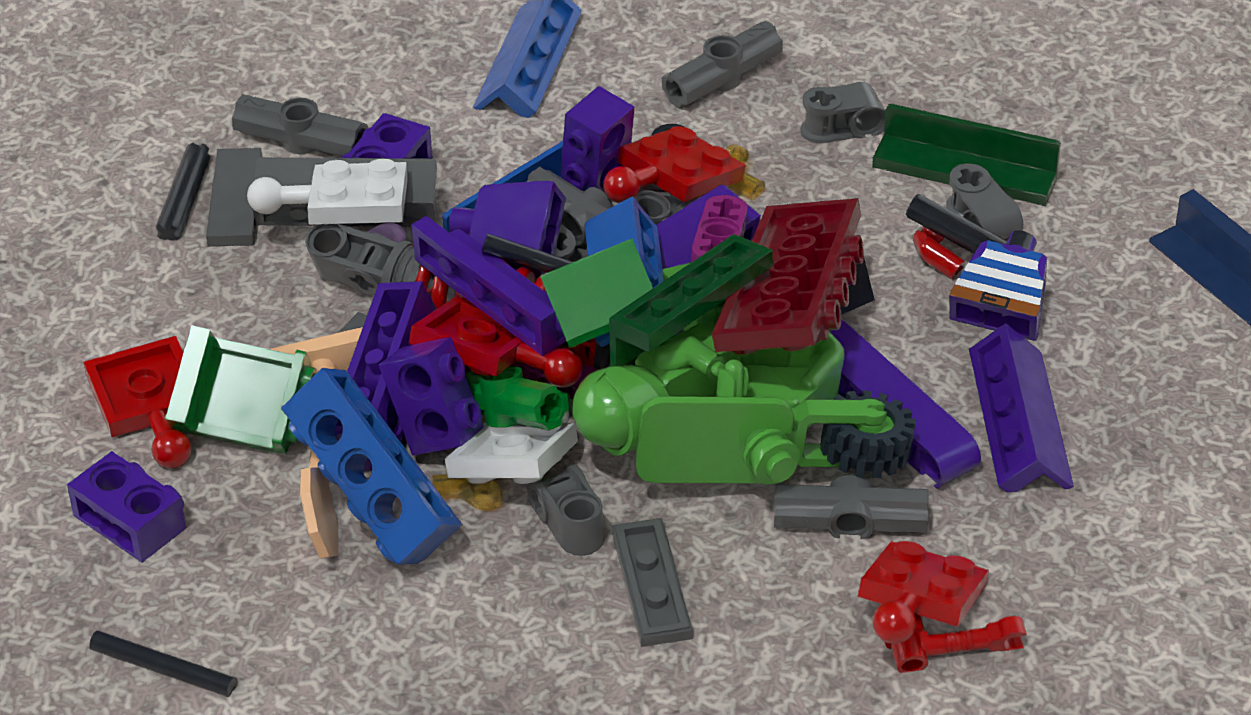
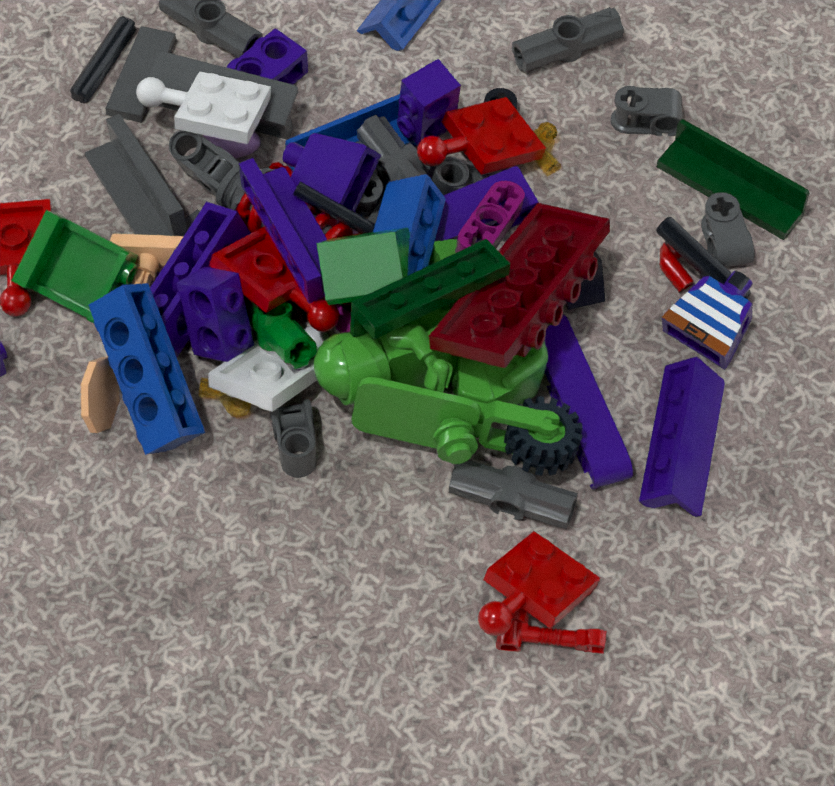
camera: 15 degrees right, 15 degrees up
dark grey tile [612,518,693,647] -> none
none -> dark grey panel [85,114,187,236]

